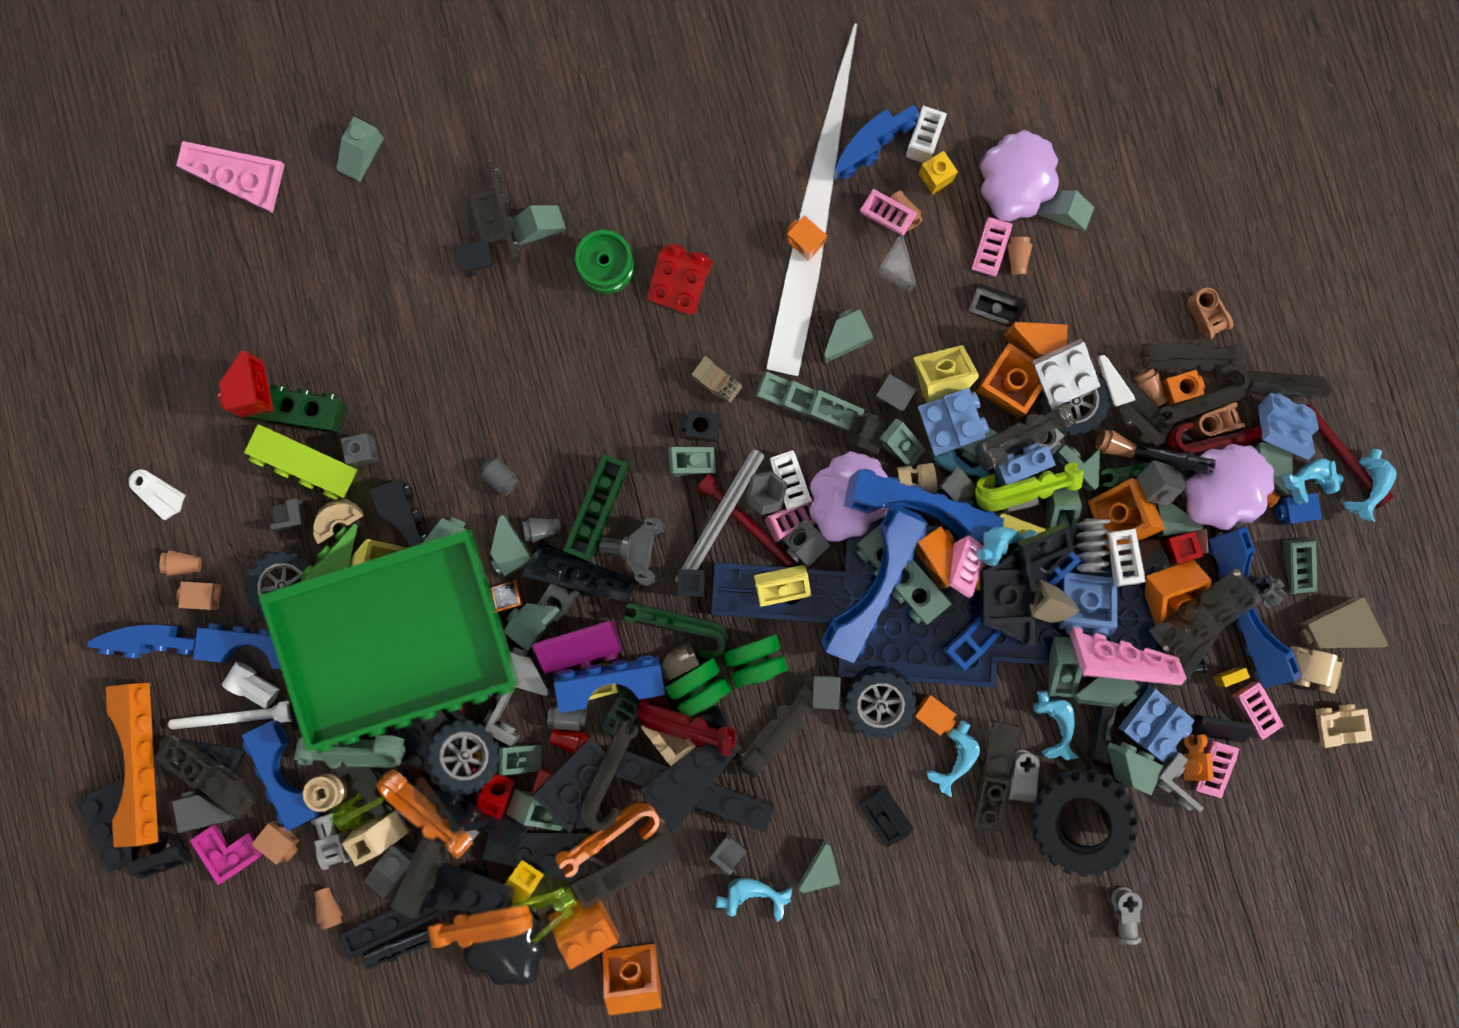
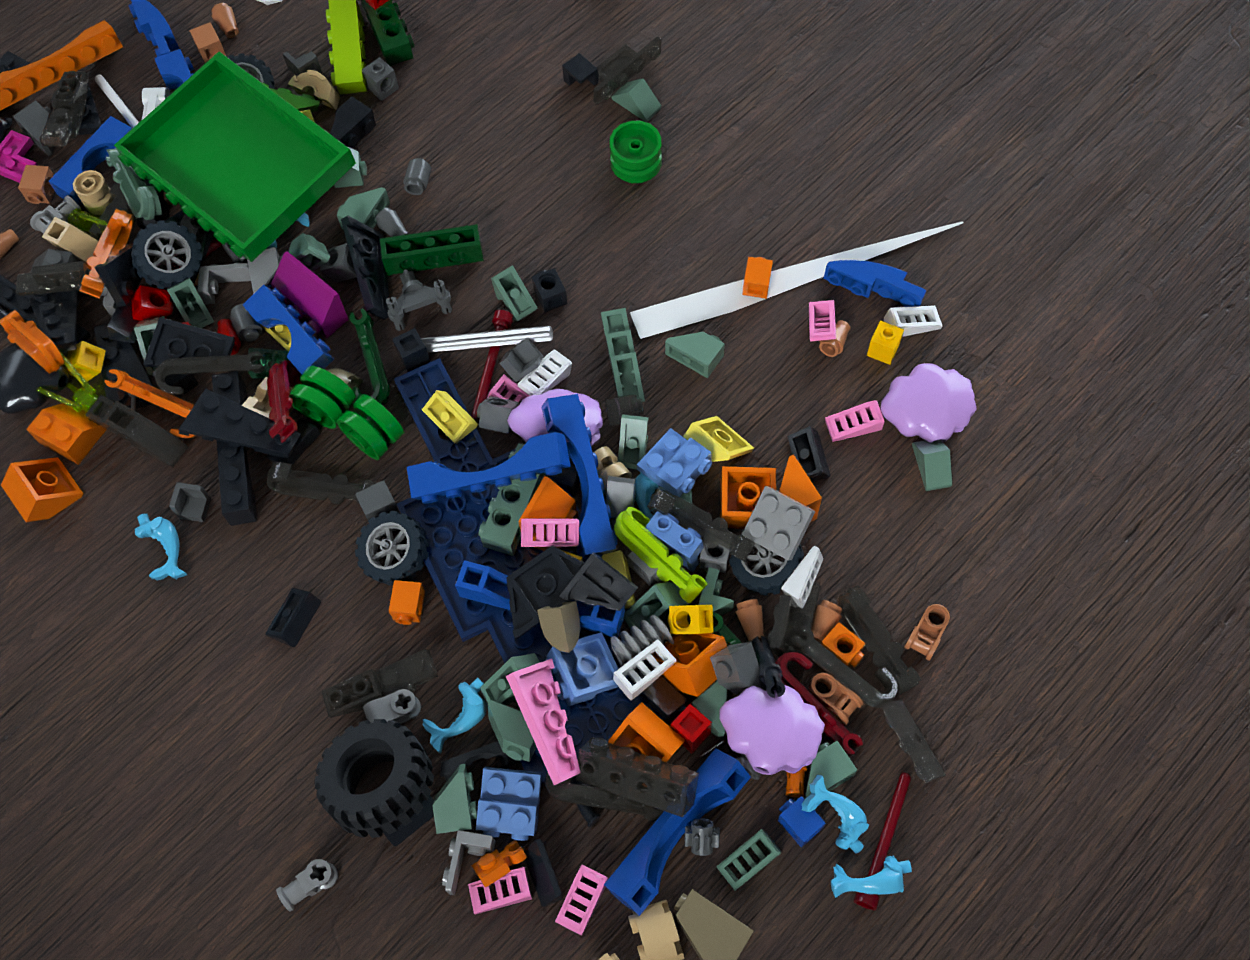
camera: 60 degrees right, 20 degrees down
slope [491,580,524,612] -> none
red bracket [647,244,714,315] -> none
dark tan leg [691,356,742,404] -> none
sand green slope [798,840,840,893] -> none
dark grey panel [874,374,916,411] -> none
clear slope [877,236,916,292] -> none
medium azure animal [926,720,980,797] -> none
medium azure animal [977,527,1037,566] -> none
nougat cone [1007,237,1033,275] -> none
yellow tile [1212,667,1250,687] -> none
medium blue plate [1258,393,1319,460] -> none
none -> yellow brick [668,604,714,634]

